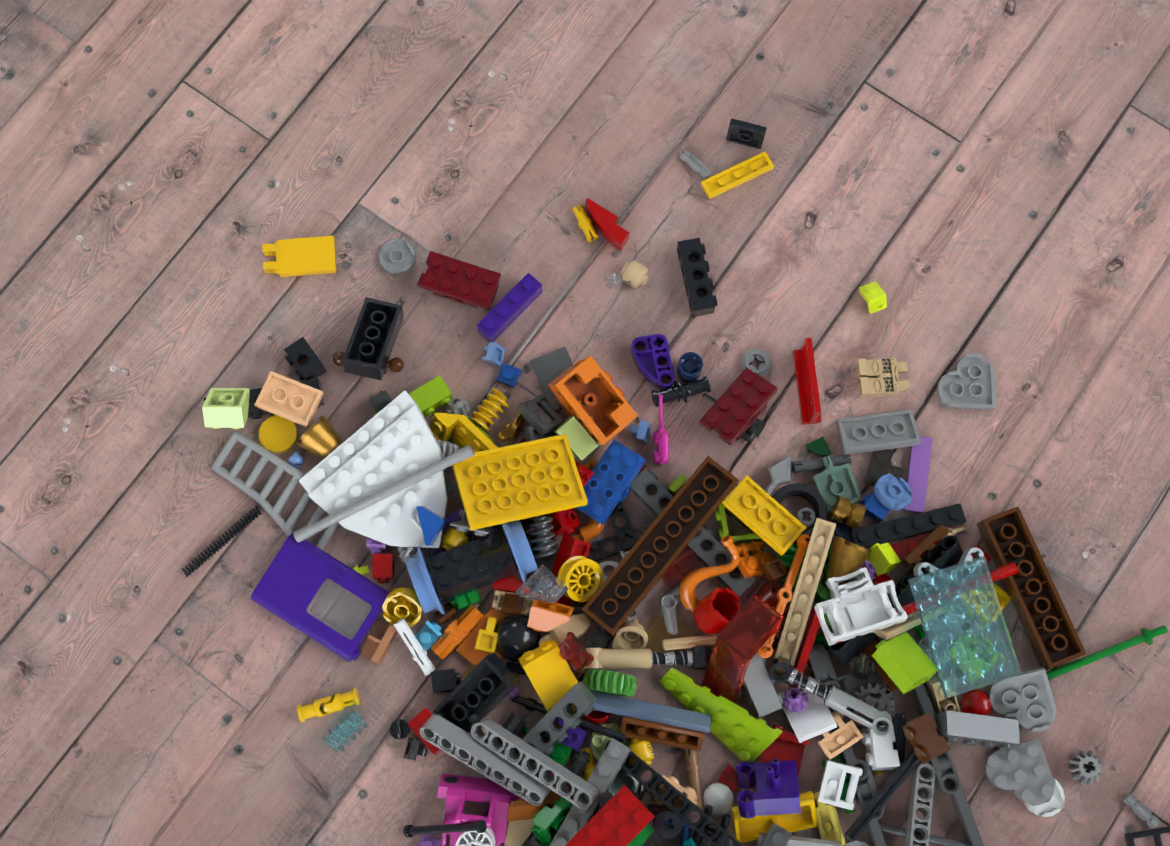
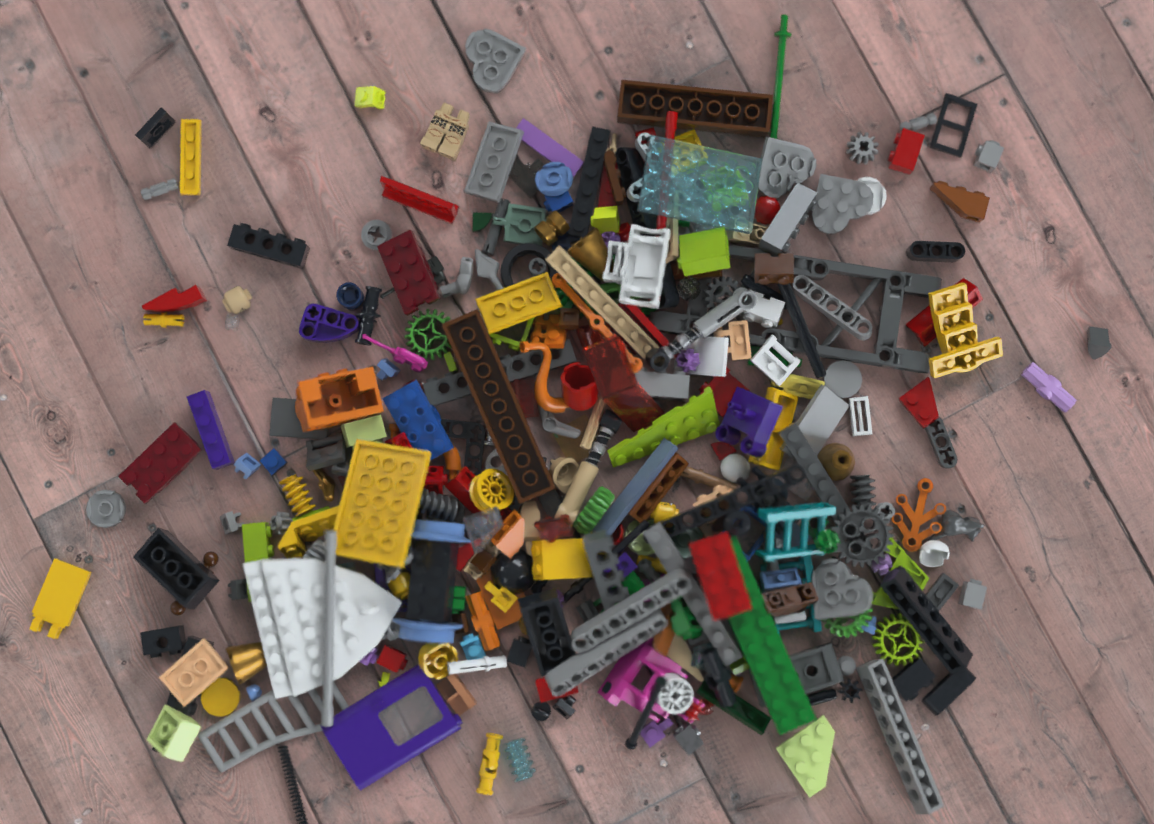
camera: 60 degrees left, 10 degrees up
blue slope [416,506,448,546] -> none
none -> light grey tile [220,511,244,535]
none -> bright green gear [404,309,452,360]
none -> light grey arm [440,257,473,298]
none -> red brick [887,128,925,175]

